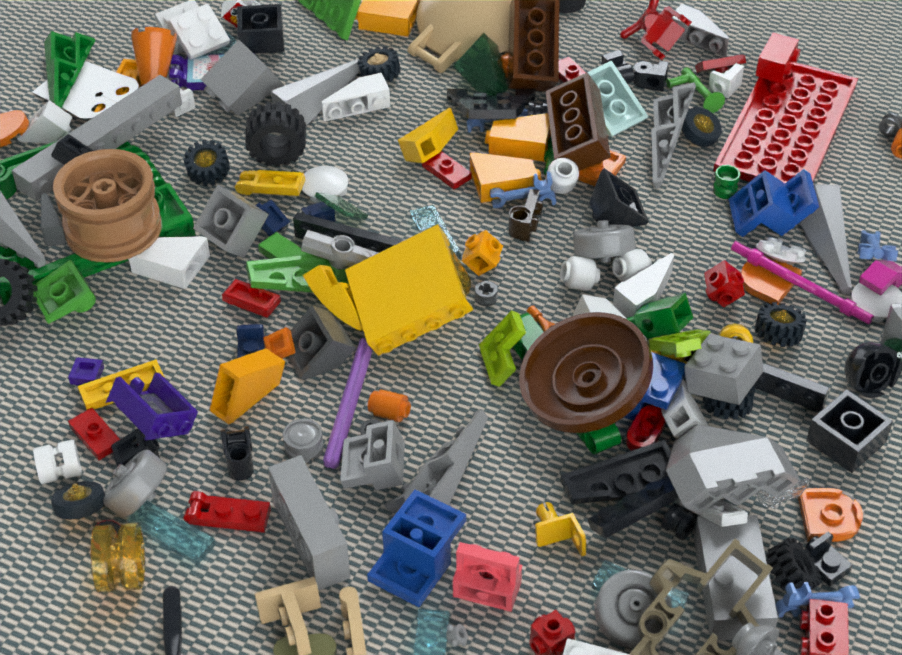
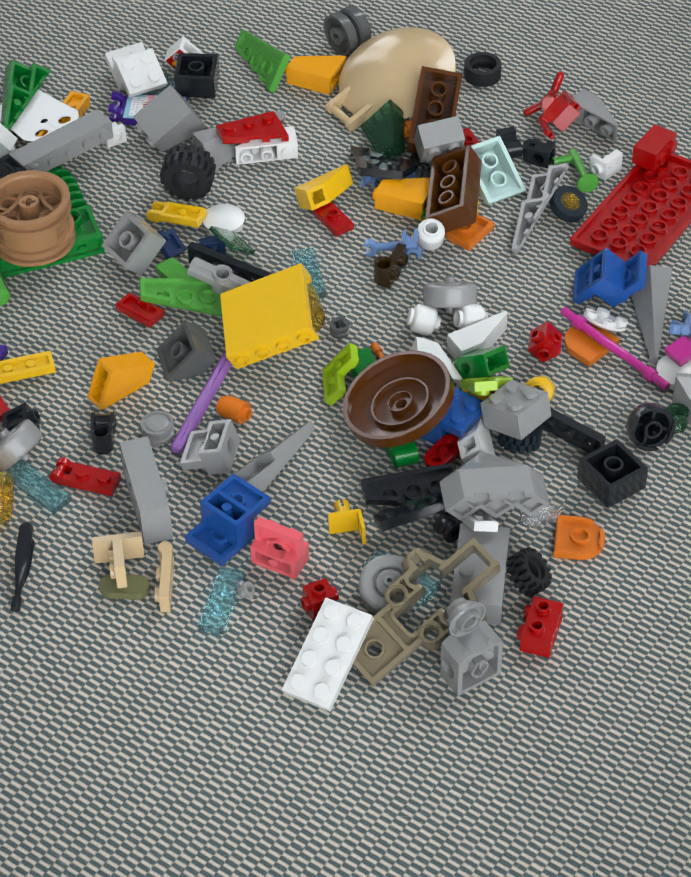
camera: 10 degrees right, 0 degrees up
dark purple window [106,373,198,440] -> none
white slope [128,236,210,289] -> none
orange cone [131,27,177,87] -> none
black wheel [184,140,230,186] -> none
dark blue bracket [236,324,265,358] -> none
orange tile [263,327,296,359] -> none
yellow slope [303,265,363,331] -> none
black wheel [358,46,401,83] -> none
light orange brick [461,230,503,276] -> none
slope [470,153,541,203] -> none
black slope [589,168,649,227] -> none
plate [695,54,746,73] -> none
green wheel [713,165,740,199] -> none
black wheel [755,302,807,347] -> none
medium blue bar [775,582,860,618] -> none
black bracket [805,531,853,587] -> none
none -> red wing [216,111,289,144]
none -> light grey brick [414,116,465,164]

